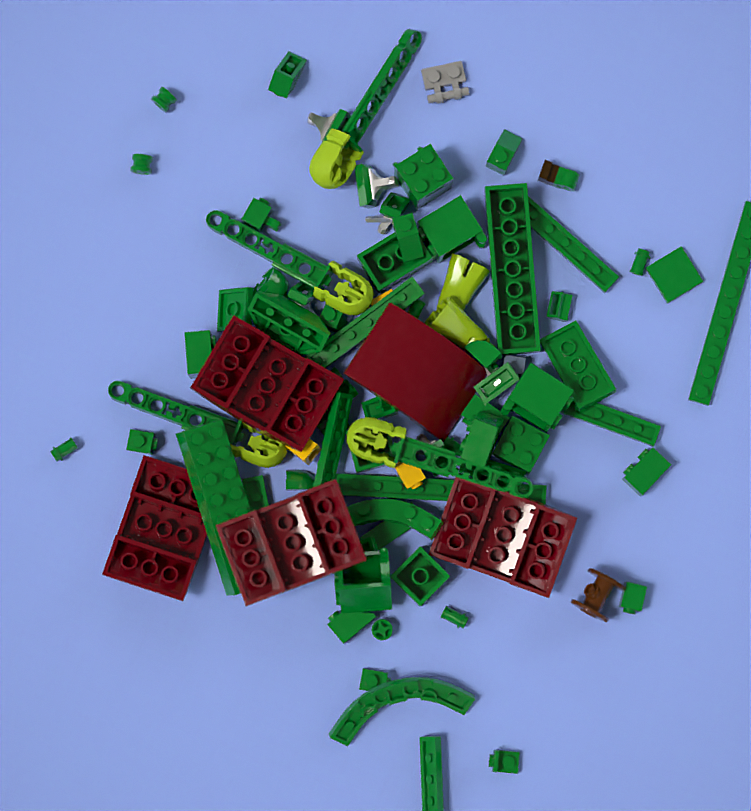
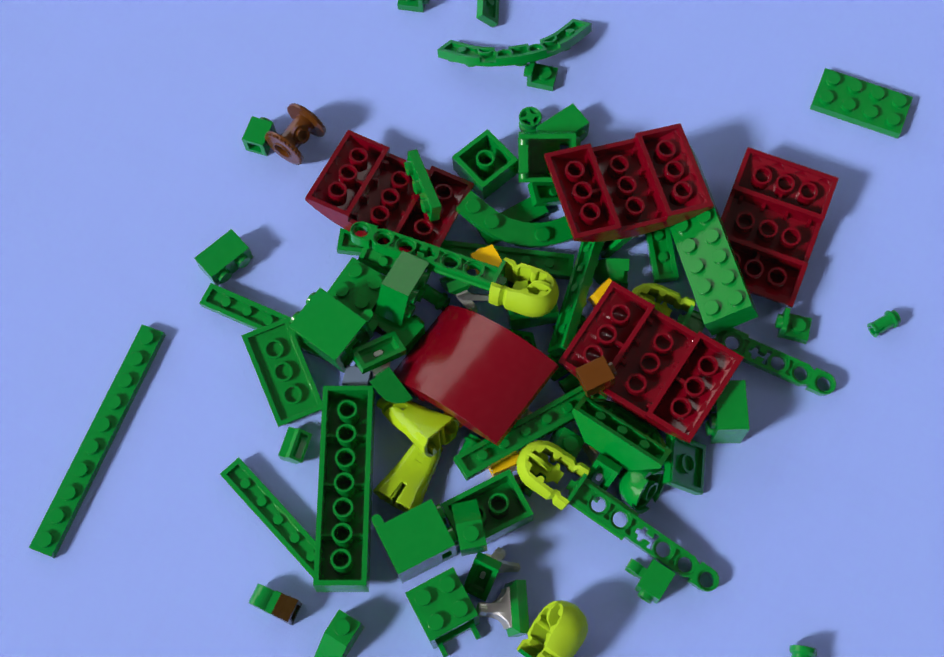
camera: 170 degrees left, 15 degrees down
green pin [440,605,469,629] -> none
green pin [630,248,650,276] -> none
green tile [645,246,703,304] -> none
none -> green plate [404,149,441,222]
none -> reddish brown brick [575,356,617,398]
none -> green plate [810,68,913,139]

